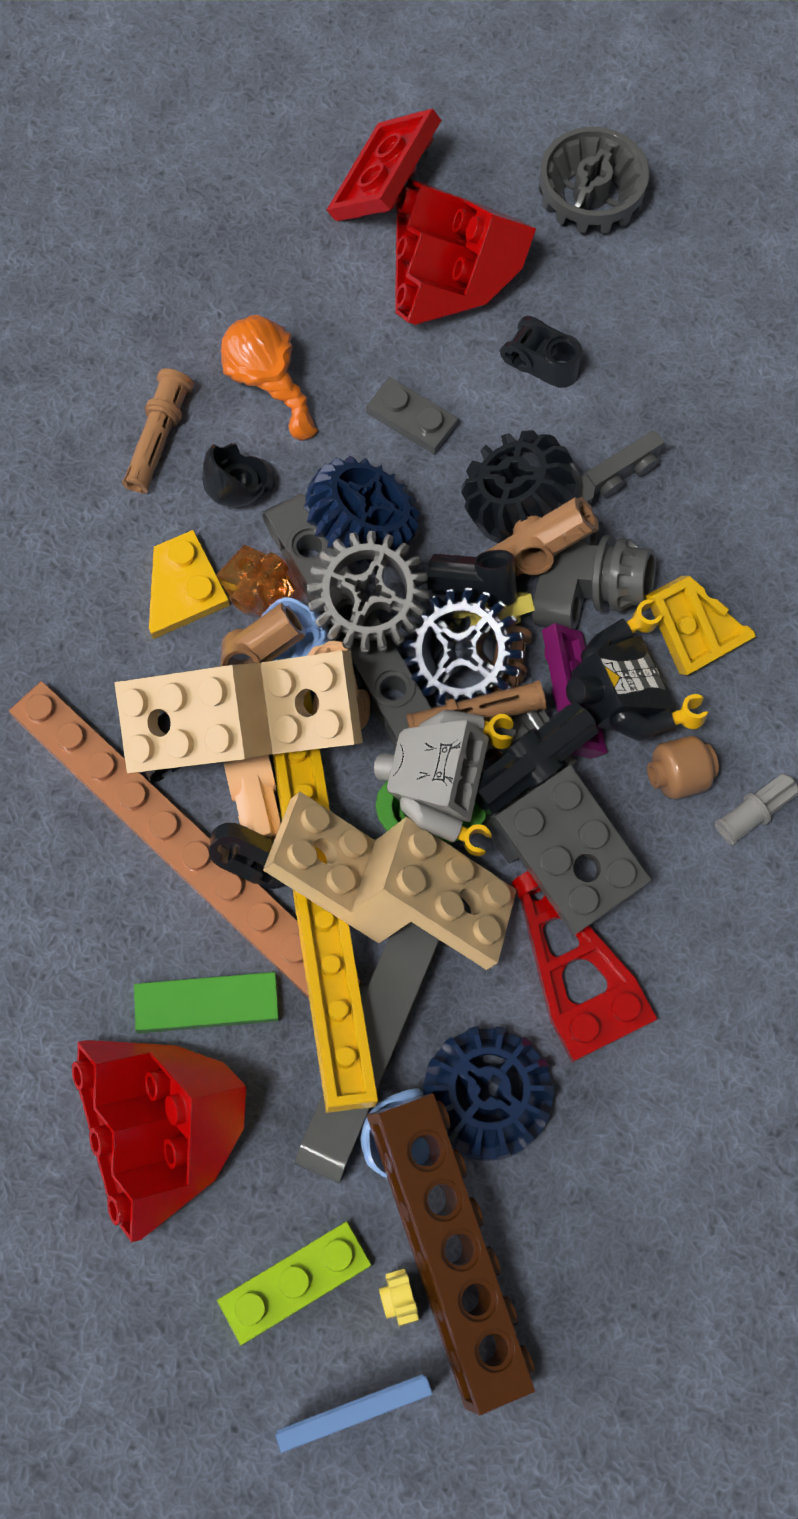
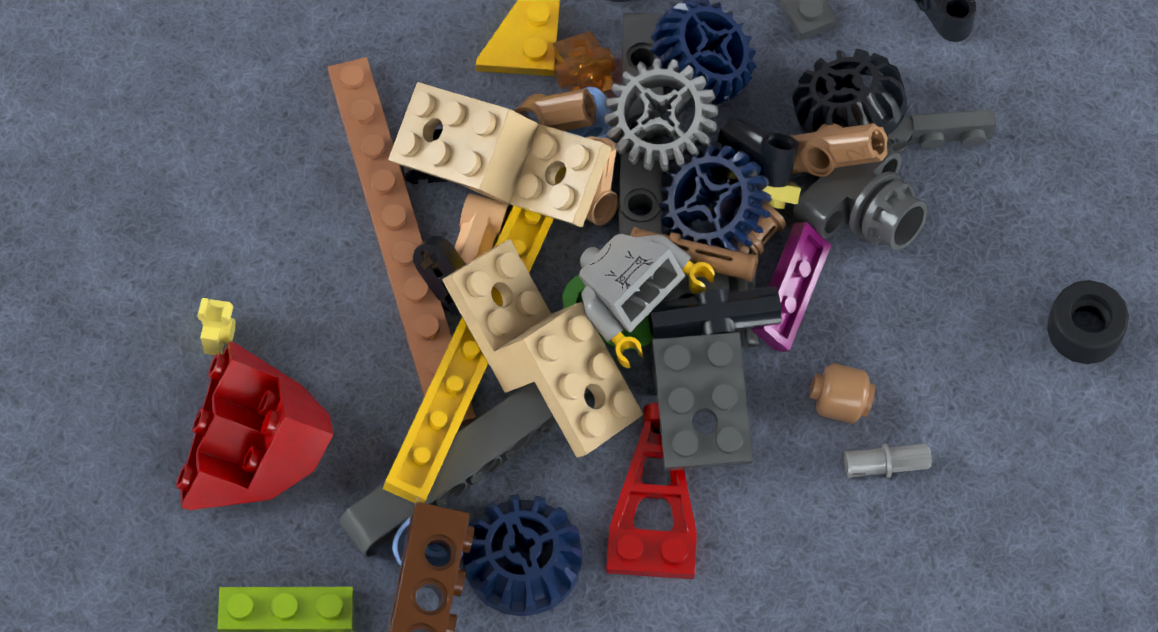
camera: 30 degrees right, 5 degrees down
bright green tile [134,972,279,1034] -> none
black torso [566,599,709,741] -> none
yellow wing [645,576,756,675] -> none
none -> light yellow plate [197,298,235,355]

